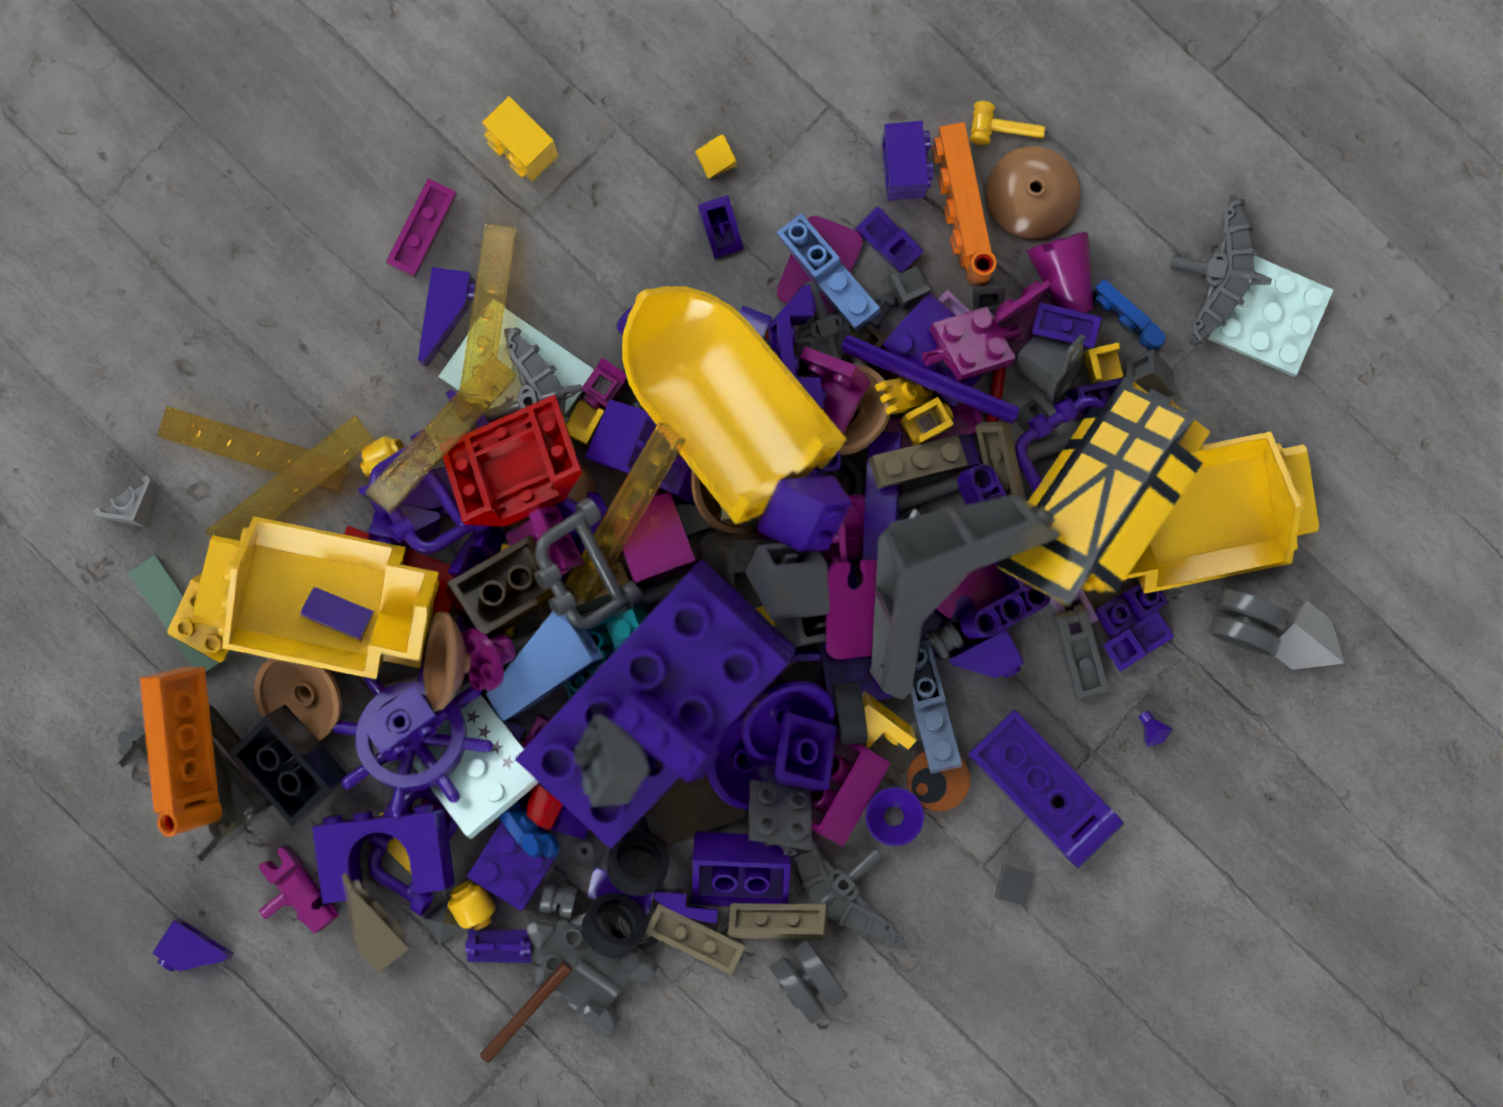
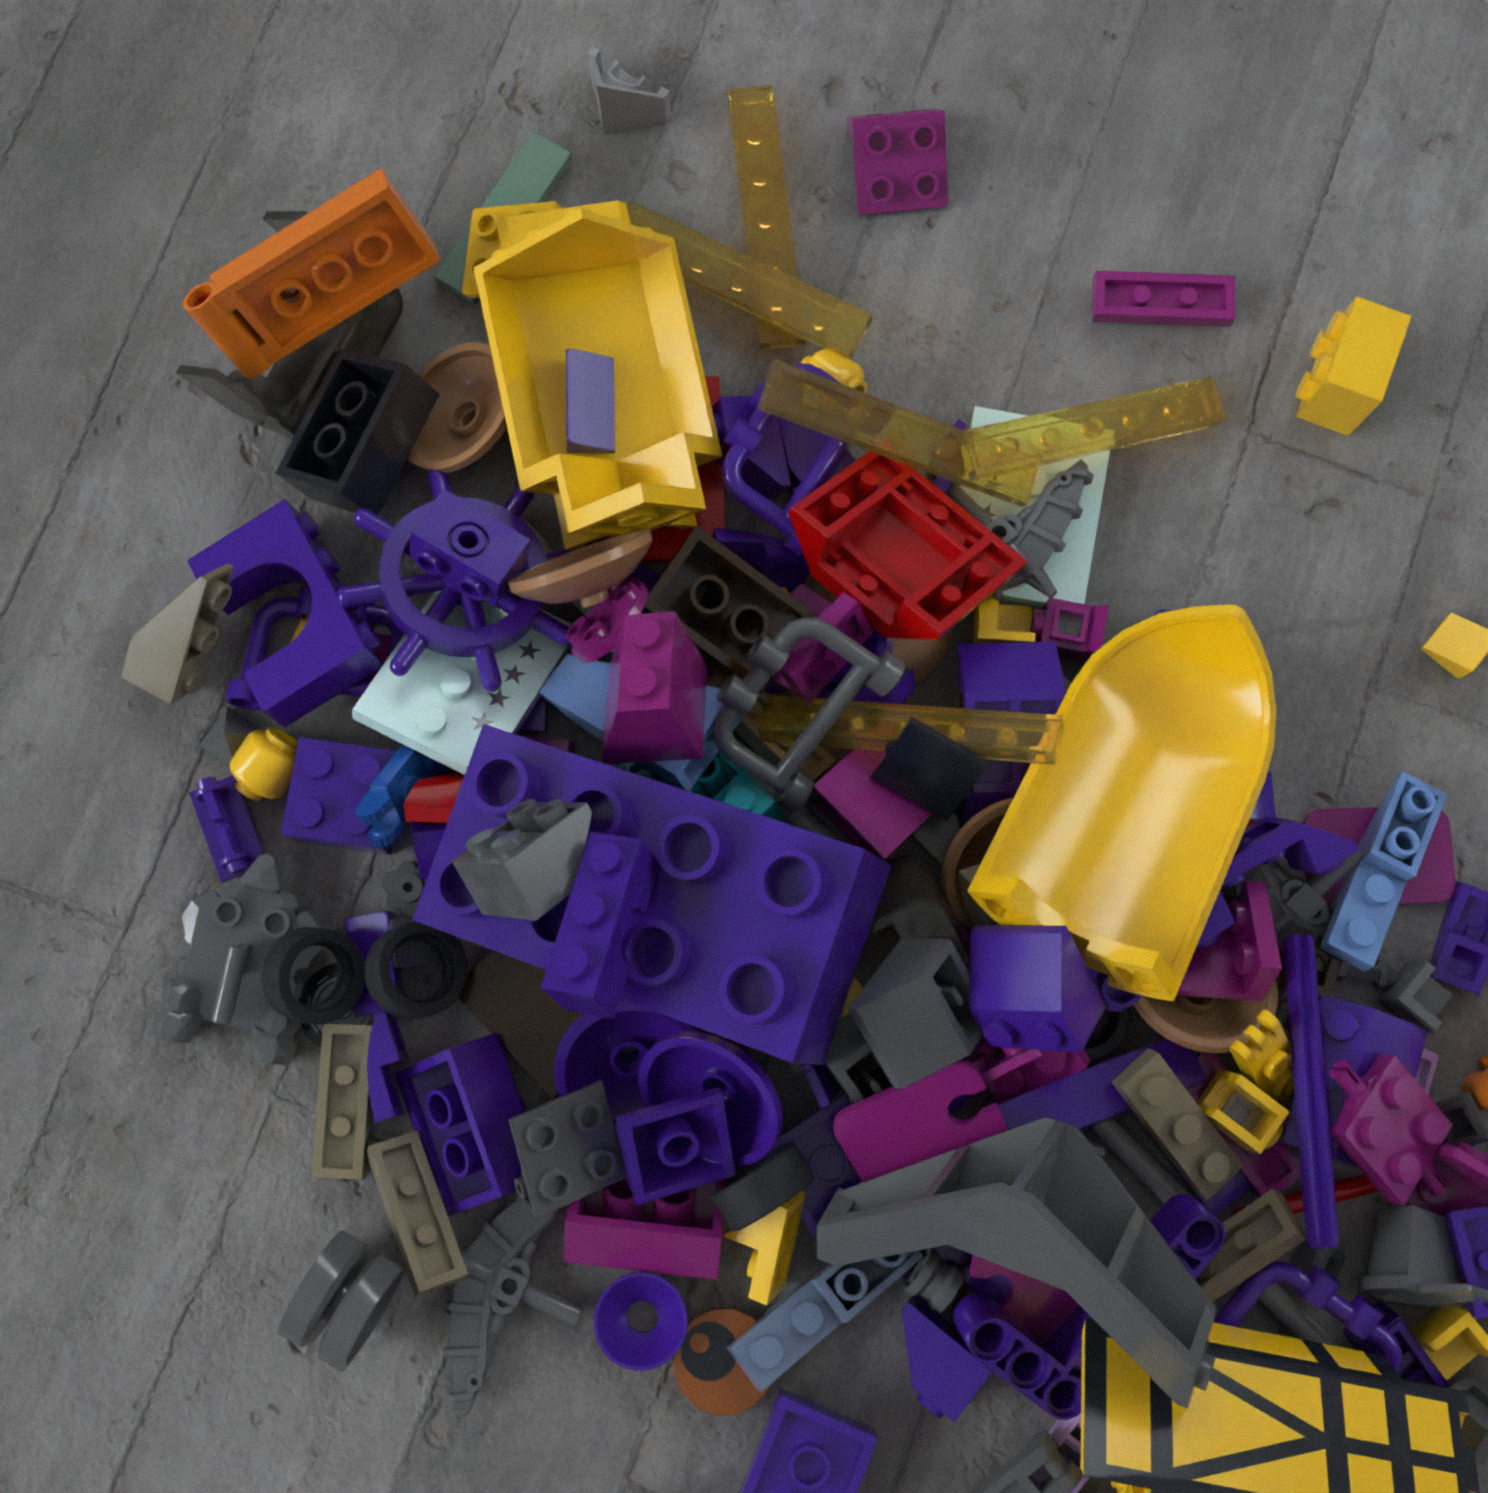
camera: 65 degrees right, 5 degrees down
dark purple slope [152,919,234,972] -> none
magenta piece [259,845,340,934] -> none
dark purple slope [418,267,477,366] -> none
reddish brown bar [480,961,573,1063] -> none
dark grey wheel [539,880,579,919] -> none
dark purple slope [698,195,744,259] -> none
none -> magenta slope [602,611,707,764]
none -> magenta bracket [847,108,948,215]
none -> black piece [870,717,990,821]

